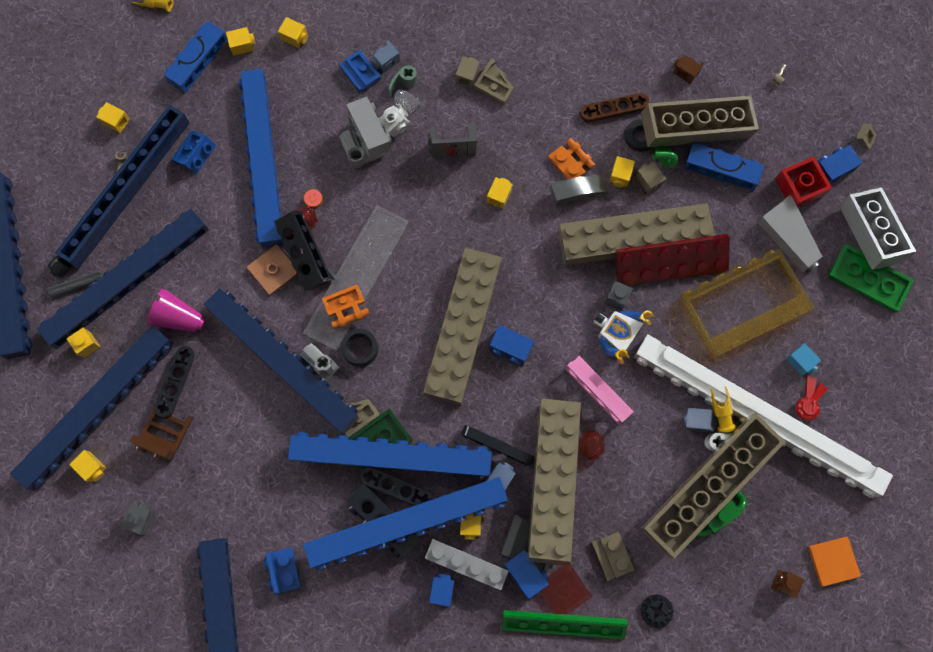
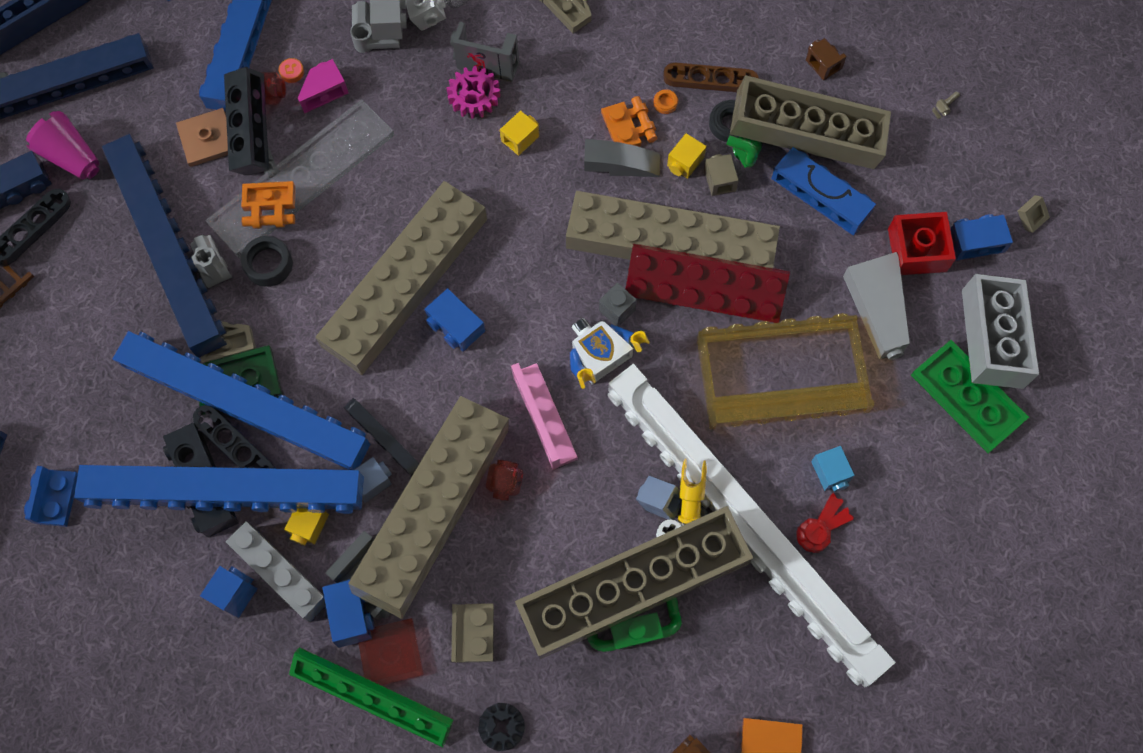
camera: 25 degrees right, 5 degrees down
none -> dark pink slope [298,59,349,113]
none -> dark pink gear [447,66,500,119]
none -> orange tile [653,89,678,114]

